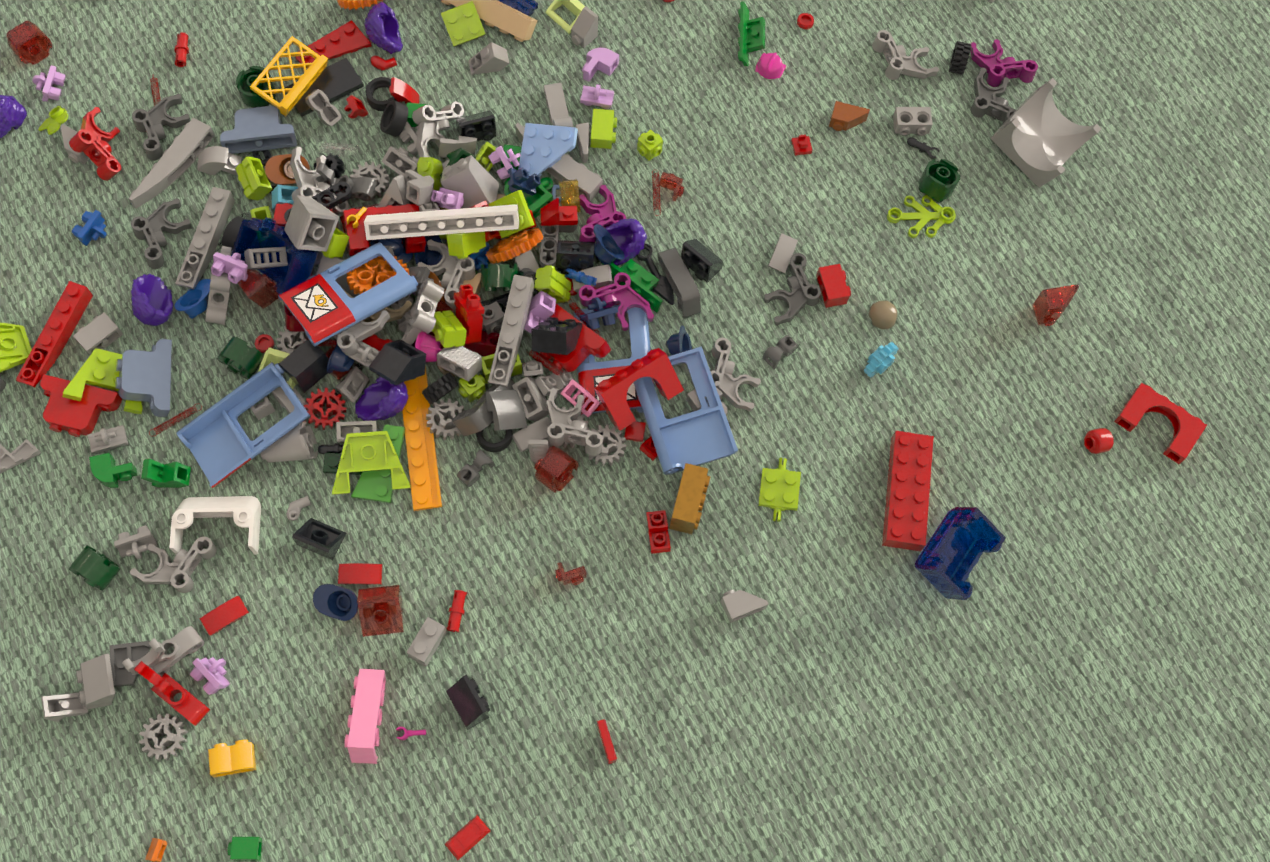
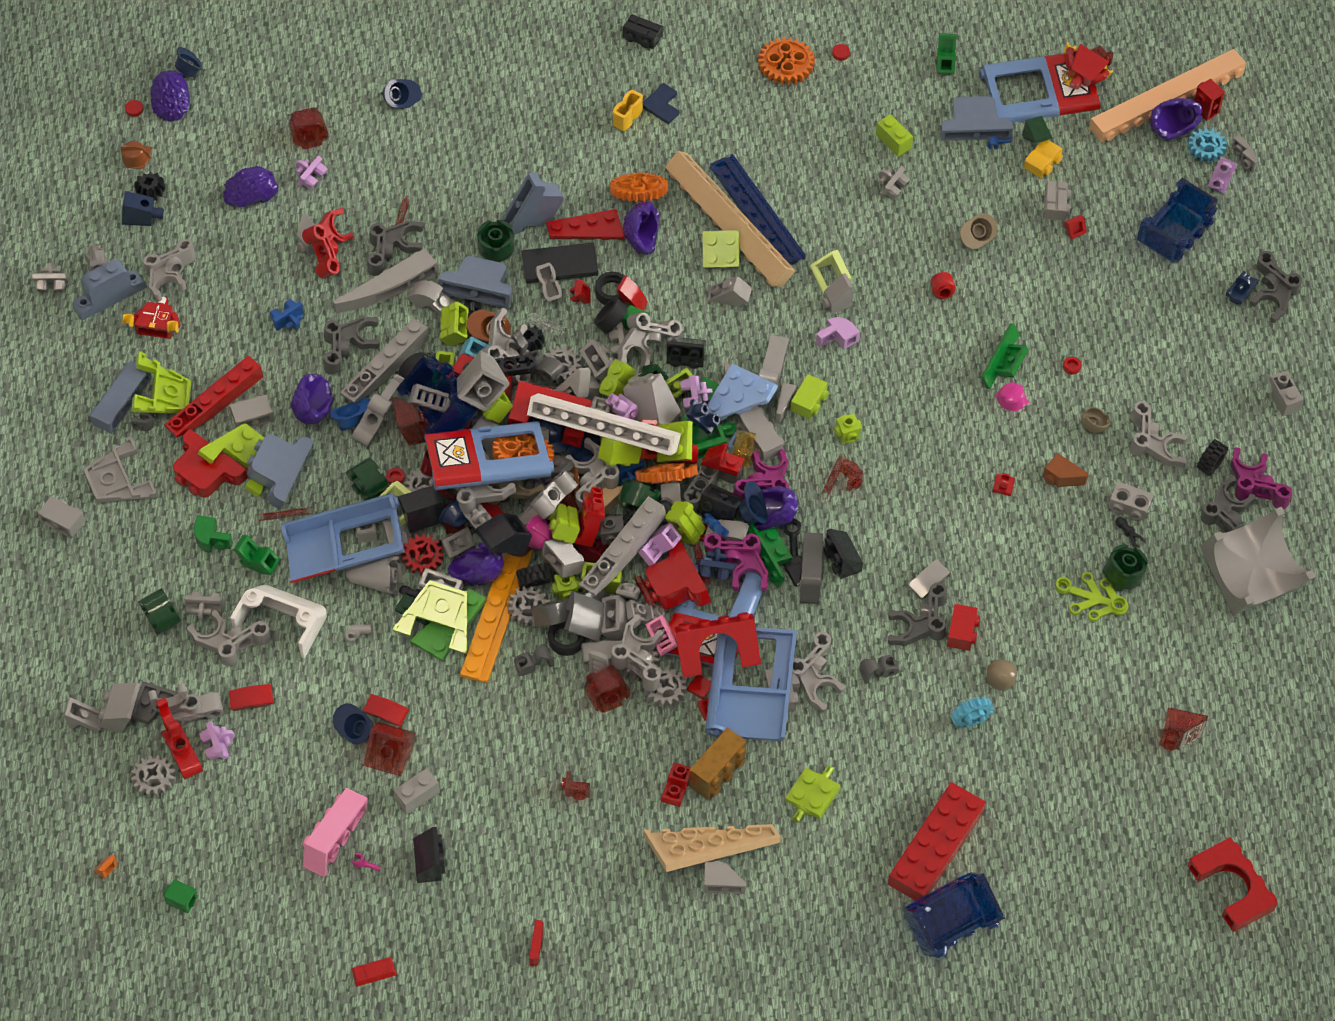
camera: 30 degrees right, 10 degrees down
lime plate [38,106,69,135] -> none
light grey hips [88,425,128,454] -> none
red pin [174,32,189,67] -> none
yellow brick [208,740,256,777] -> none
lavender hips [211,252,248,284] -> none
yellow fence [250,36,328,117] -> none
black slope [292,518,347,560] -> none
yellow hand [347,207,367,228] -> none
red arm [370,55,397,71] -> none
light grey brick [405,170,434,205] -> none
light grey slope [438,136,477,157] -> none
red pin [446,590,467,633] -> none
black slope [531,317,583,355] -> none
lavender hips [580,84,614,109] -> none
dark blue piece [665,325,692,356] -> none
red head [1084,428,1114,454] -> none
none -> sand blue brick [502,173,564,234]
none -> tan wing [644,824,780,872]
none -> dark tan hair [1081,407,1110,434]

